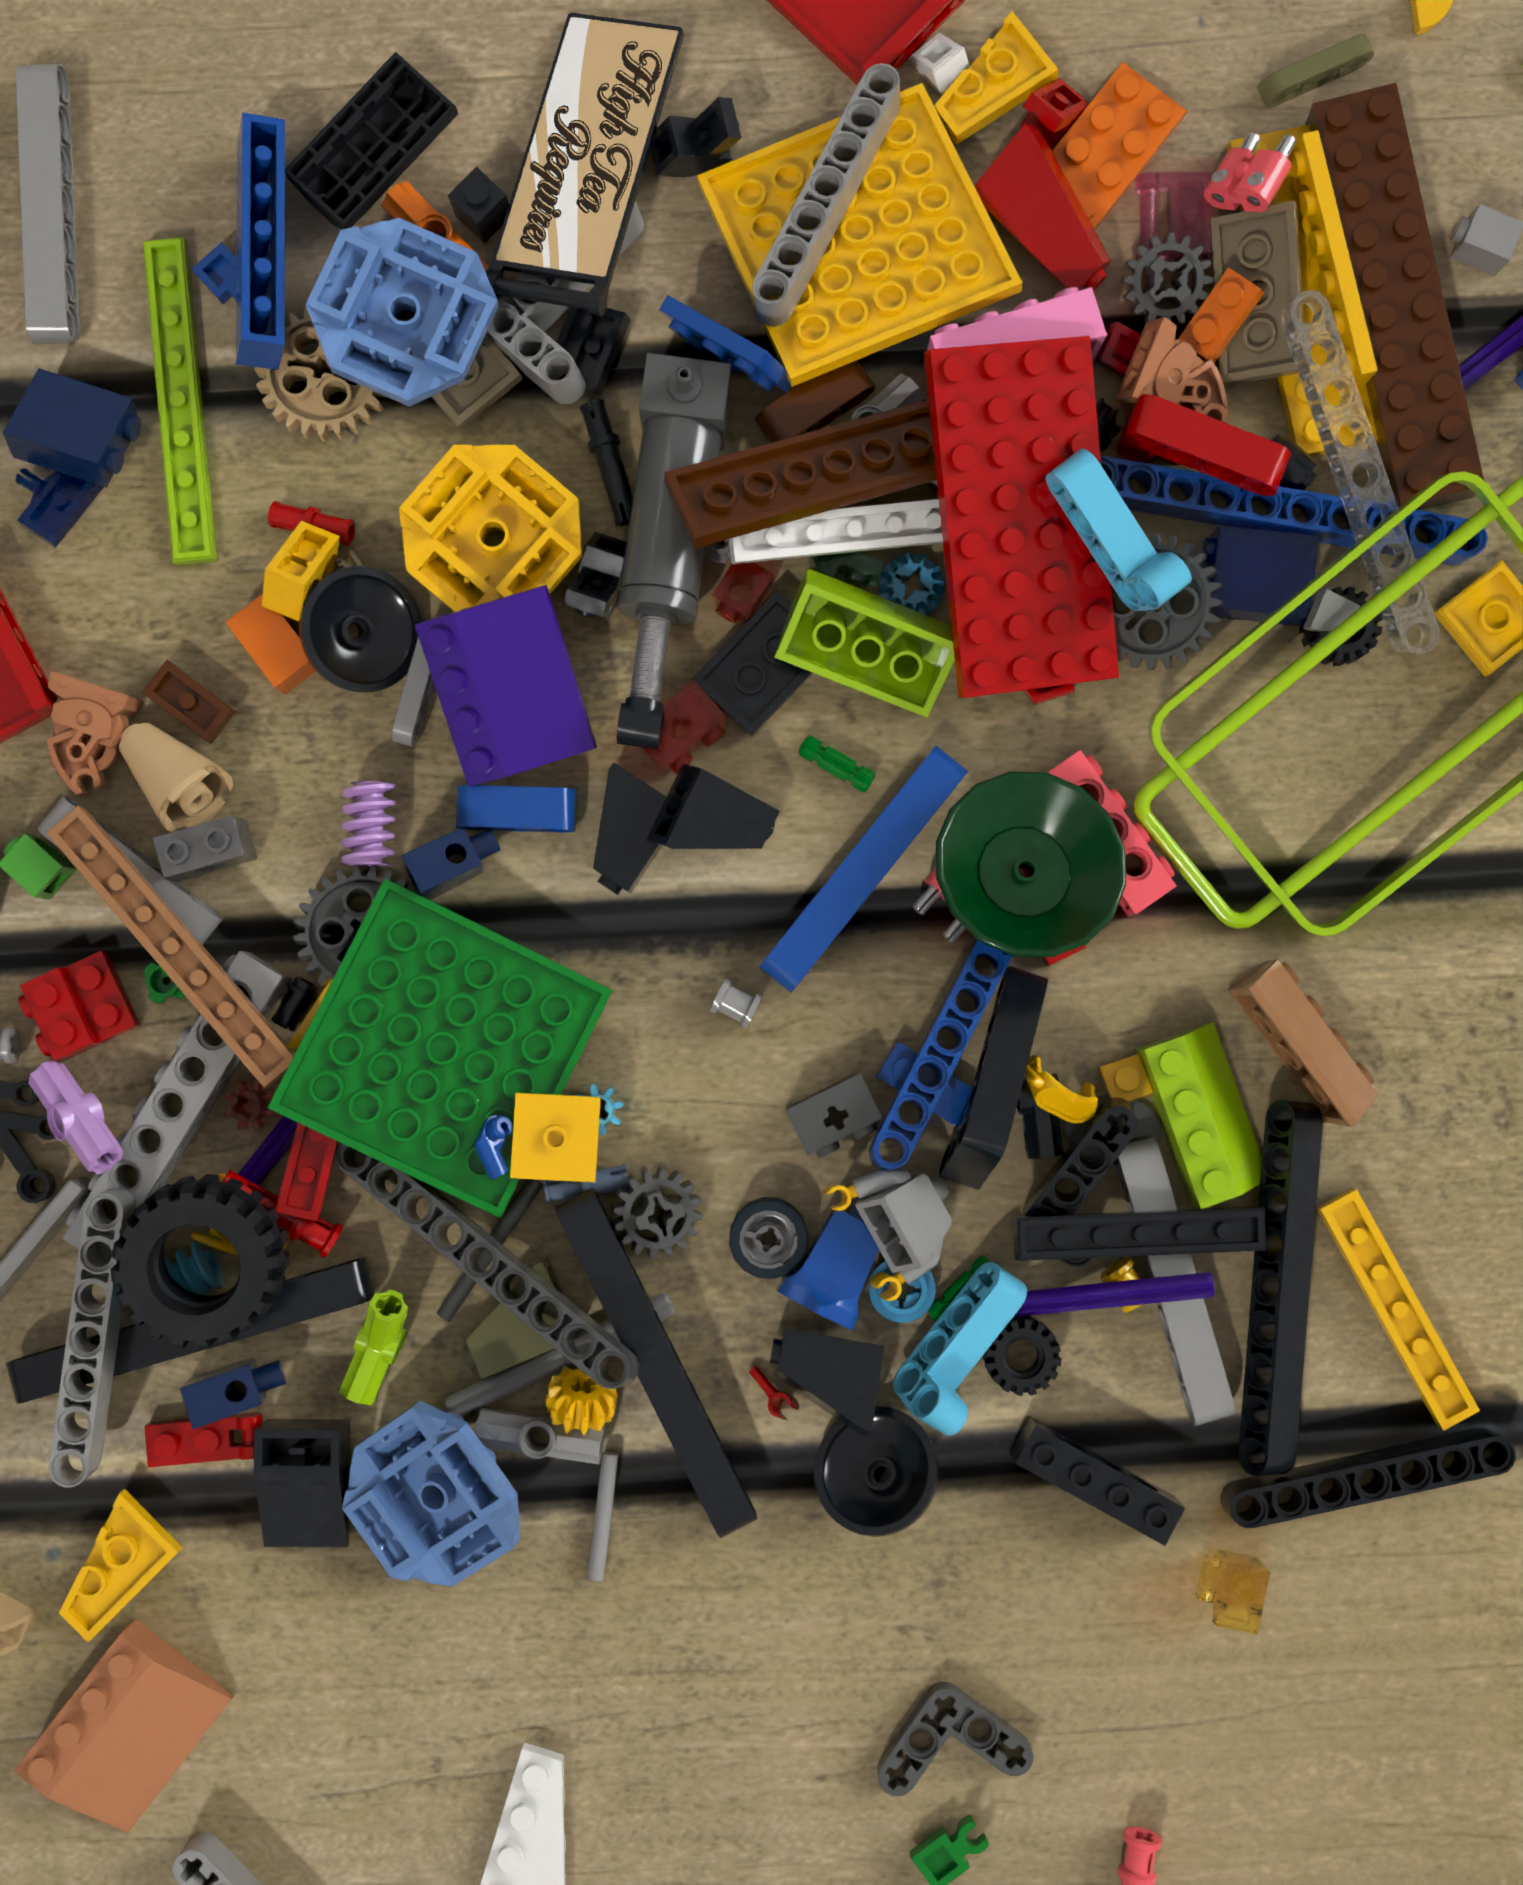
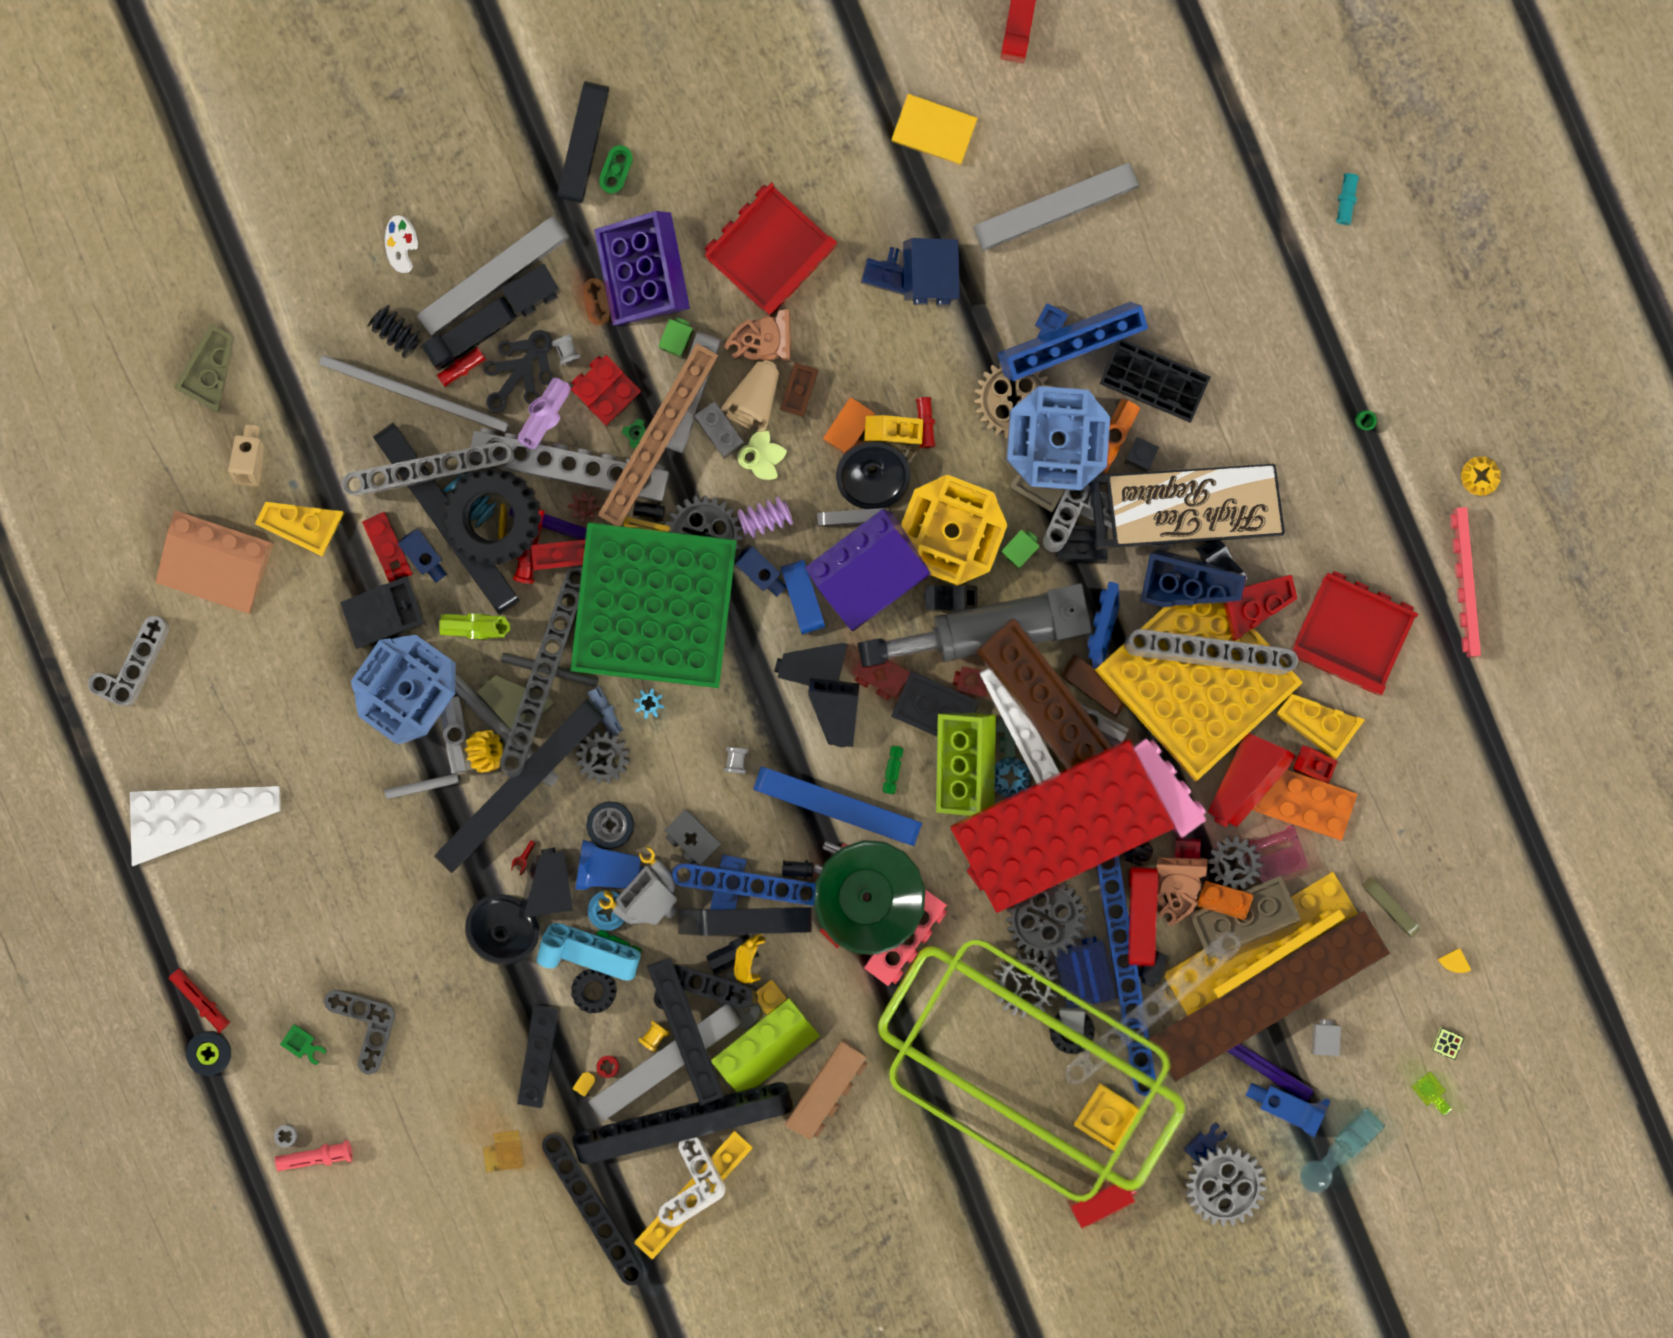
camera: 70 degrees right, 0 degrees up
lime tile [143,237,217,566] -> none
blue arm [475,1115,512,1180] -> none
yellow plate [510,1092,601,1182] -> none
black pin [579,399,633,526] -> none
white slope [909,32,970,95] -> none
dark purple axle [1014,1272,1215,1317] -> none
medium azure beam [1046,448,1192,611] -> none
coral piece [1204,133,1296,212] -> none
none -> yellow piece [572,1071,596,1097]
none -> red bush [596,1056,620,1078]
none -> white beam [658,1137,725,1227]
none -> yellowish green plate [737,431,787,480]
none -> black pin [782,860,813,879]
none -> light grey gear [992,951,1059,1018]
none -> bright green brick [1001,530,1040,570]
none -> dark blue wedge [1140,550,1246,607]
none -> red wing [1223,574,1298,641]

